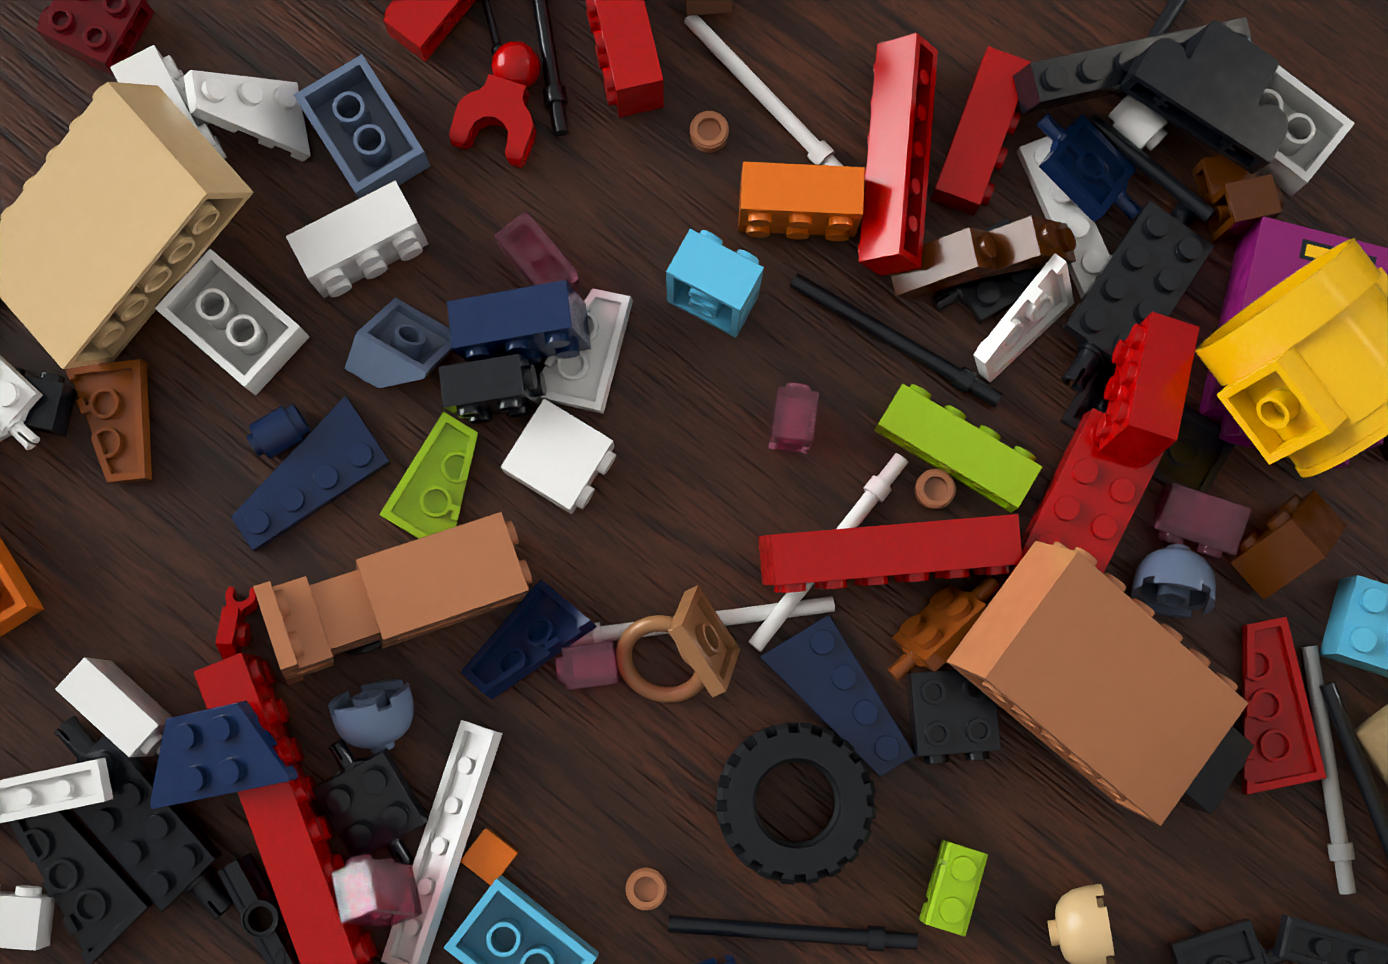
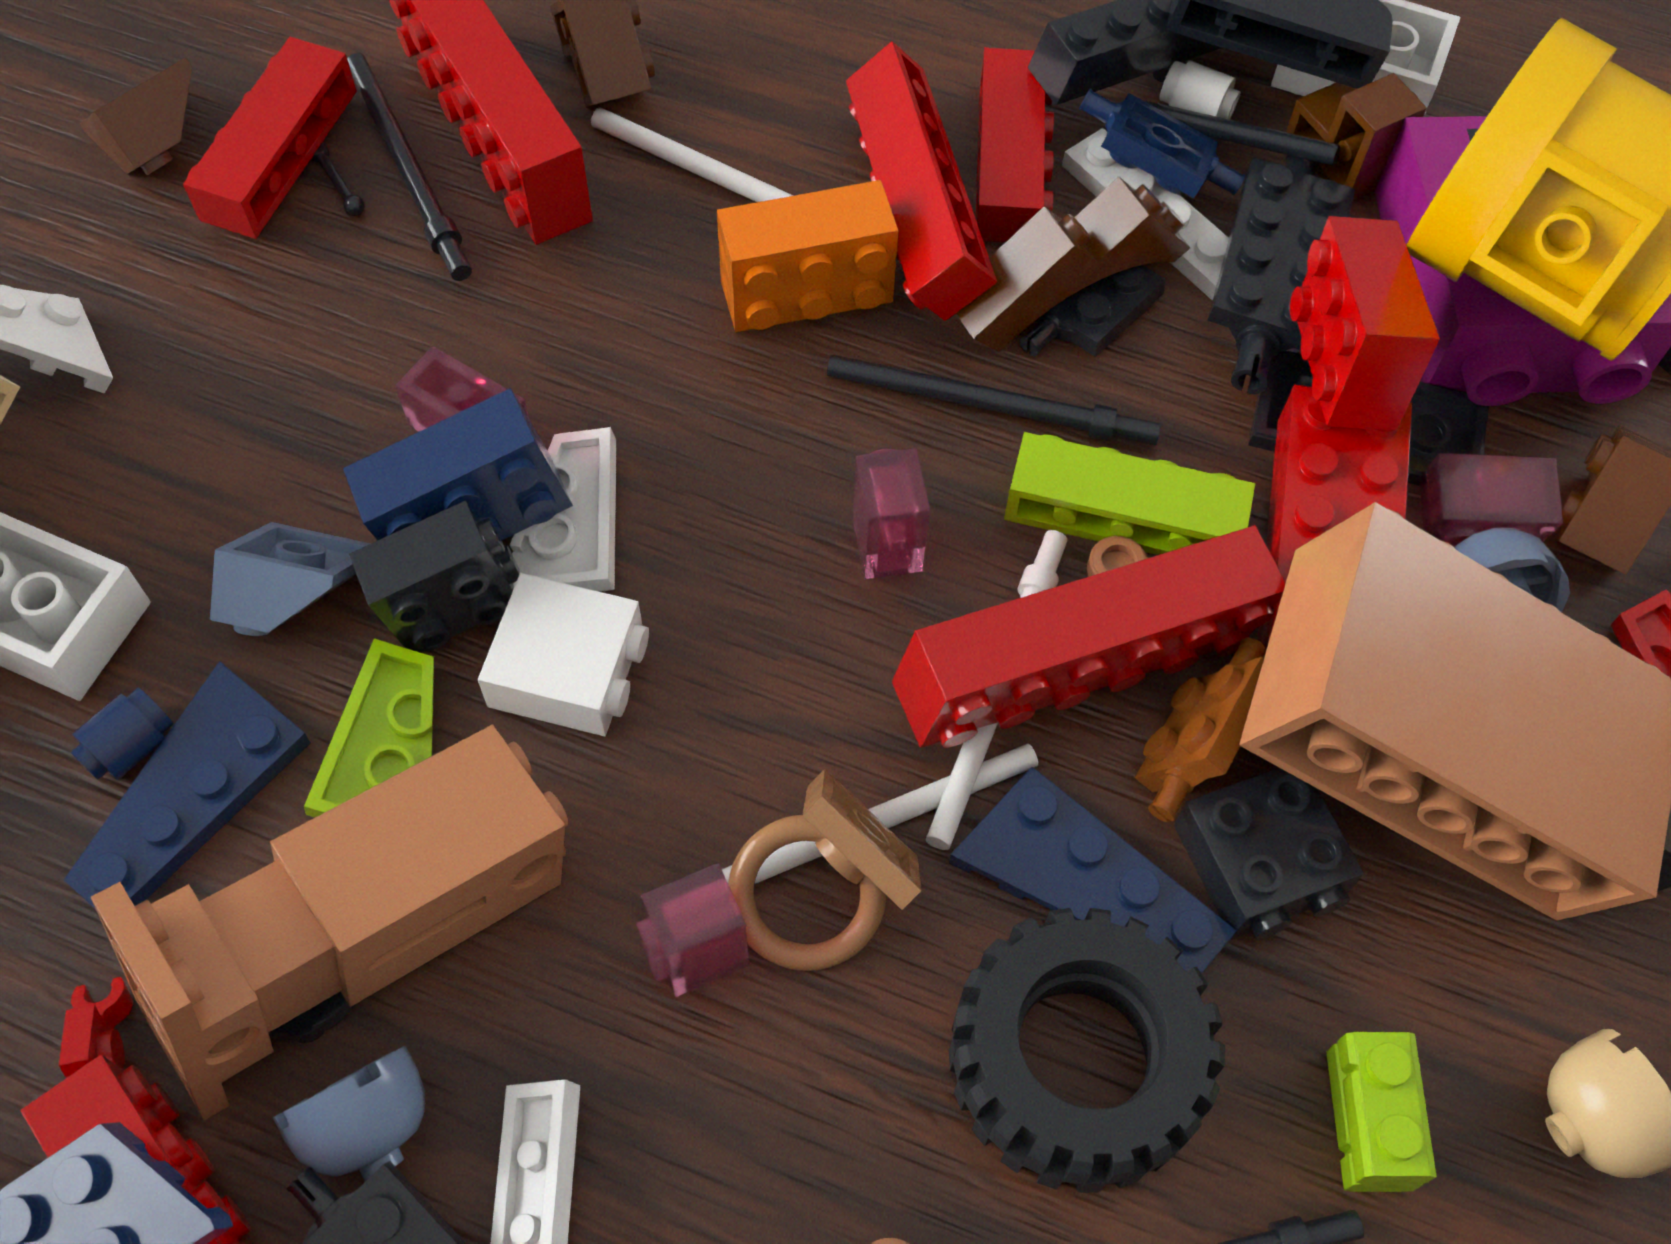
camera: 15 degrees left, 20 degrees down
white brick [286,180,429,298] -> none
sand blue brick [294,54,431,199] -> none
red piece [449,41,541,168] -> none
dark blue wing [461,579,597,700] -> none
medium azure brick [666,229,764,338] -> none
nougat tile [690,111,729,153] -> none
white wing [973,253,1074,382] -> none

